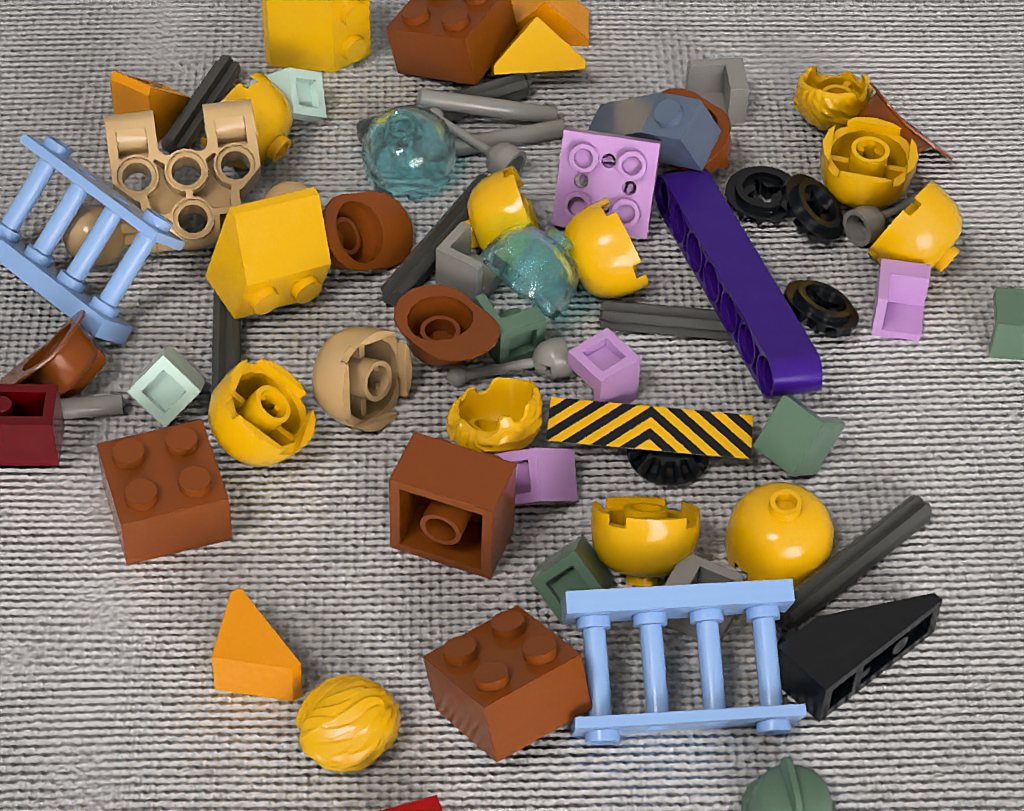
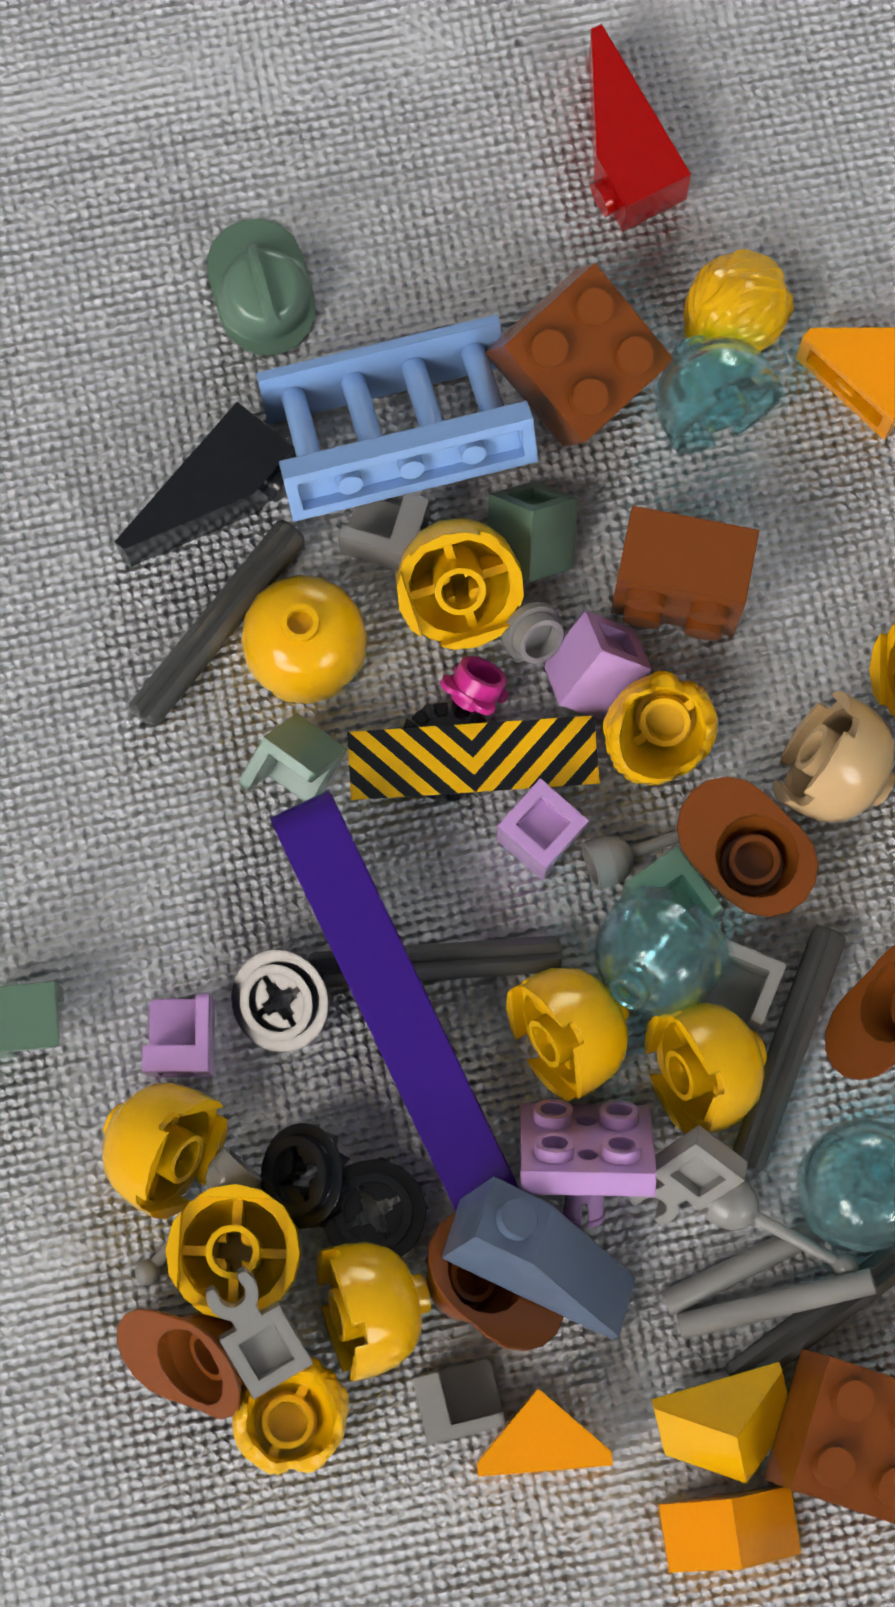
camera: 175 degrees right, 30 degrees up
none -> light grey plate [206,1266,313,1399]
none -> yellow cylinder [316,1242,431,1382]
none -> dark pink plate [440,656,509,715]
none -> light orange slope [477,1387,613,1477]
none -> light grey plate [502,602,564,664]
none -> light grey plate [629,1125,748,1224]
none -> clear light blue cylinder [655,335,783,454]

